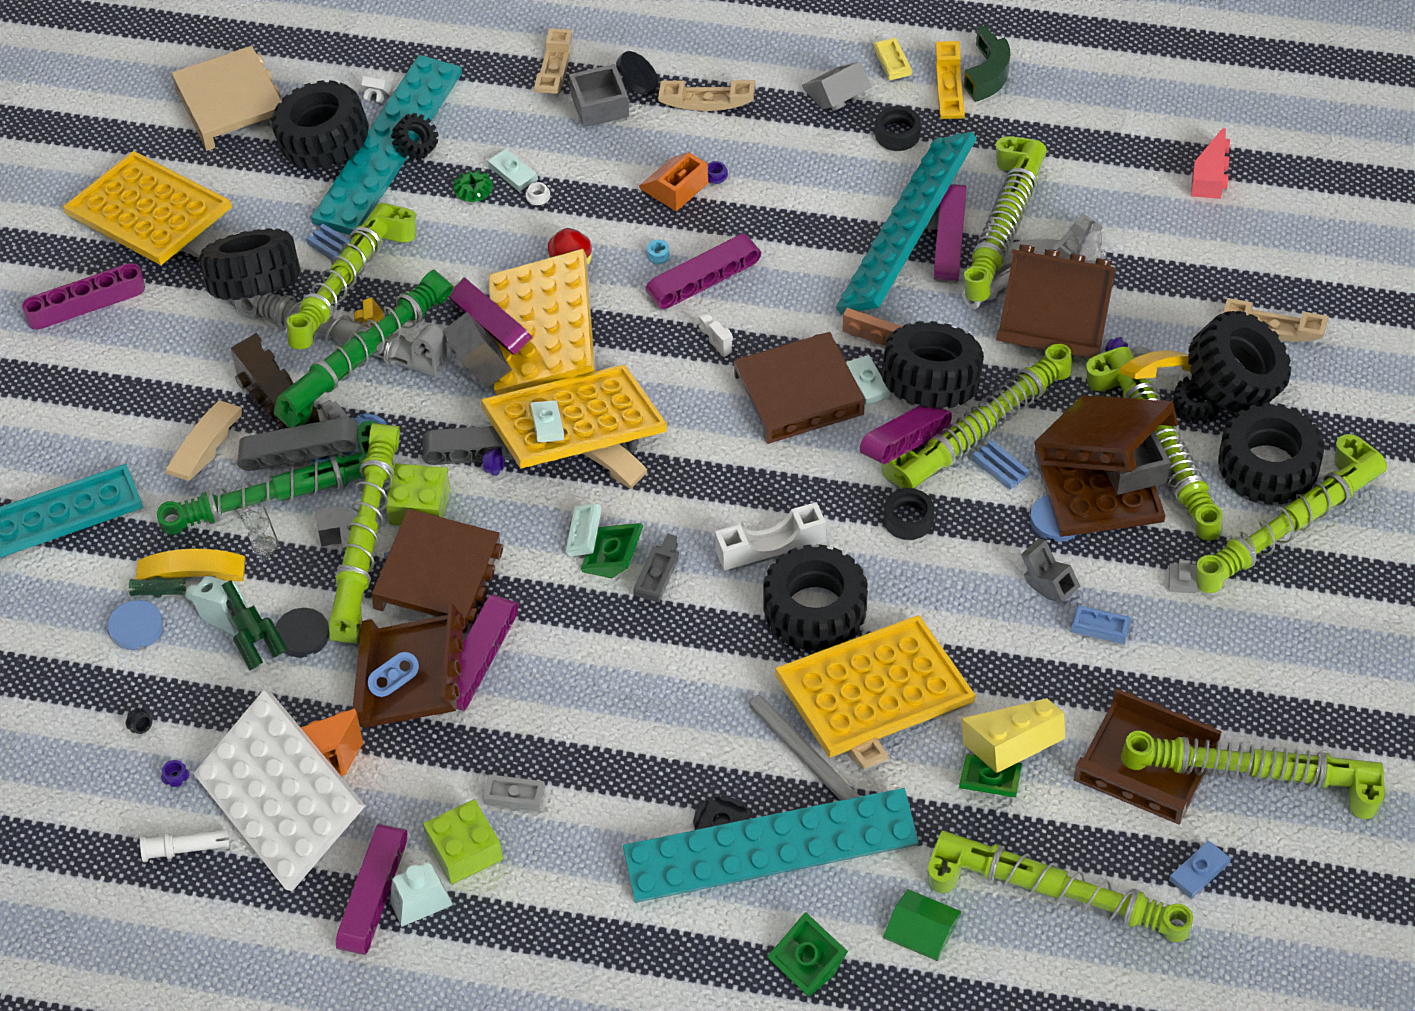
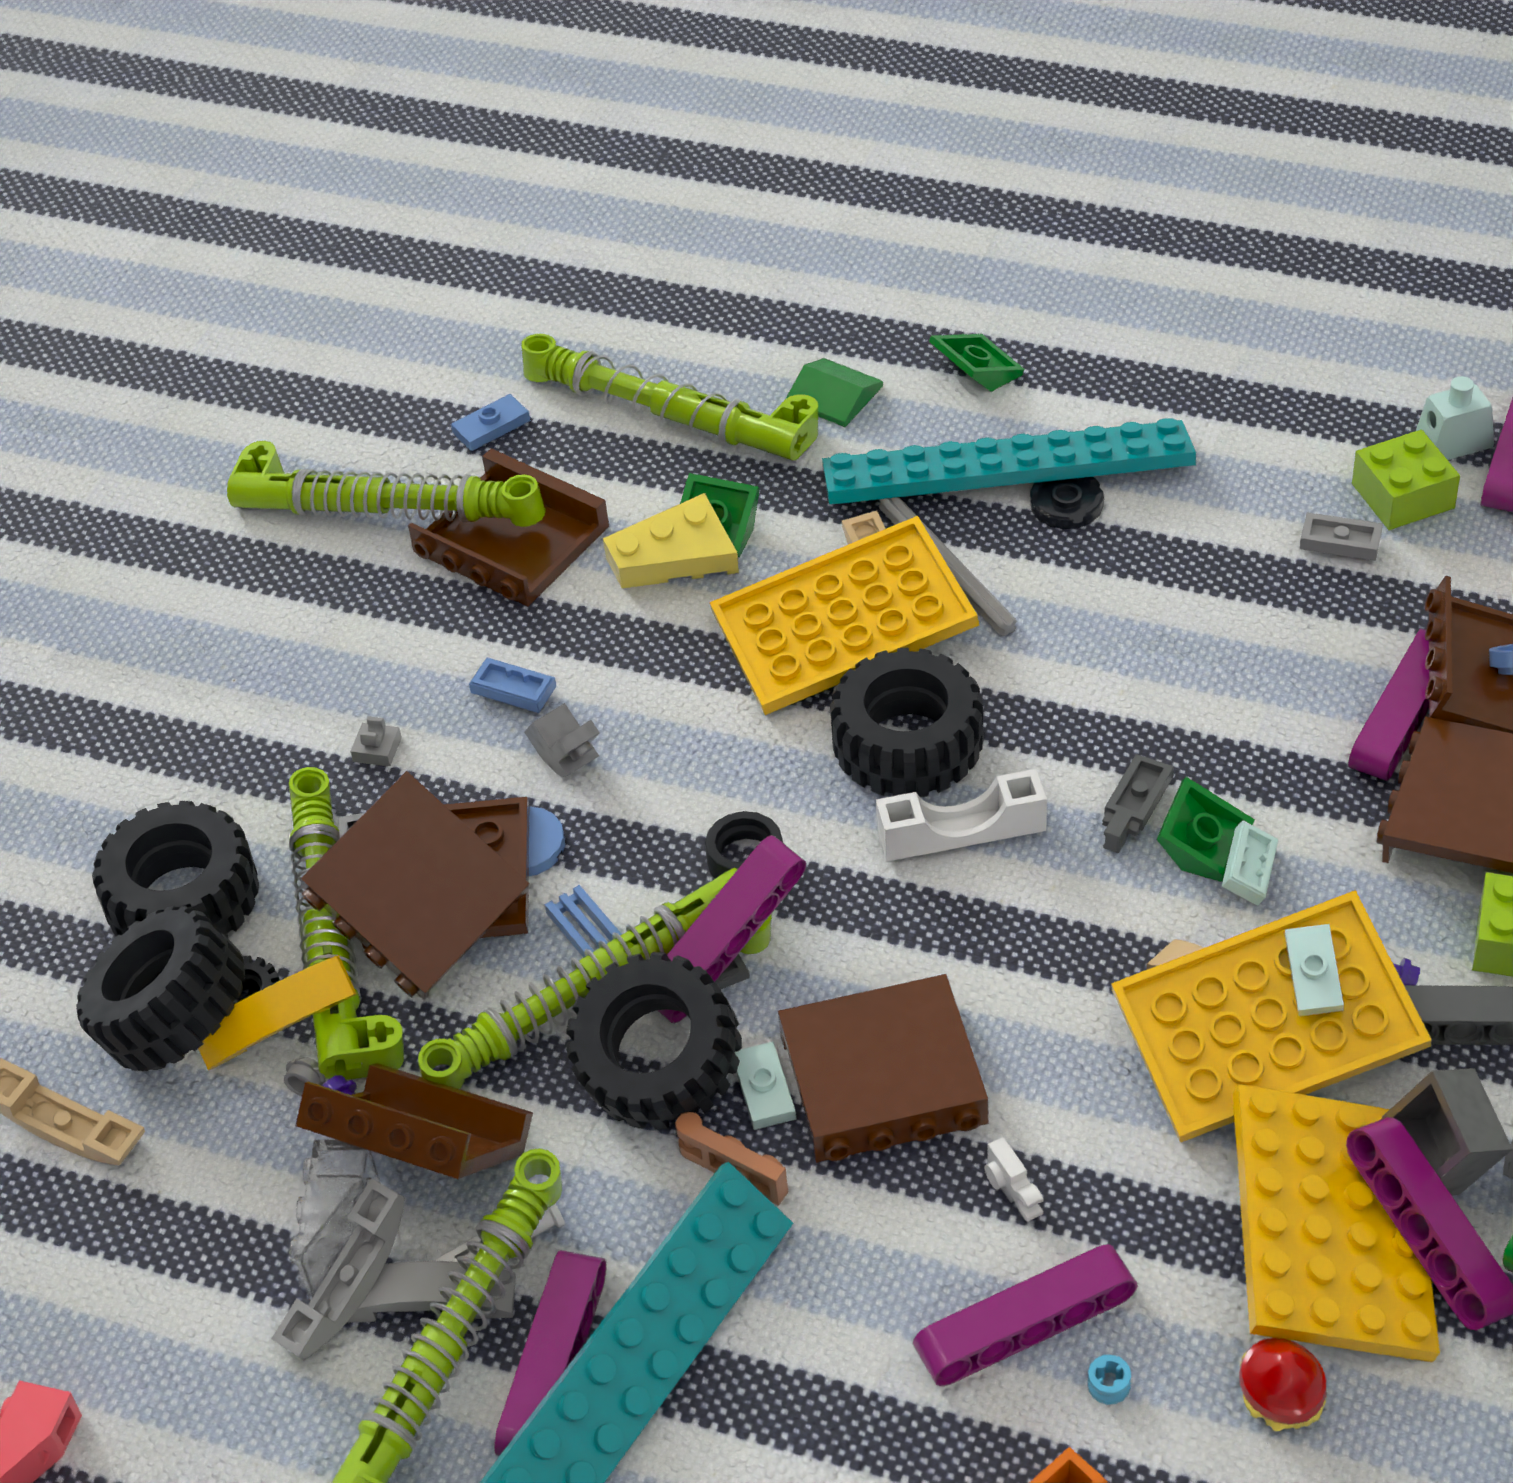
camera: 170 degrees left, 5 degrees down
lime piece [1196,434,1387,593] -> none

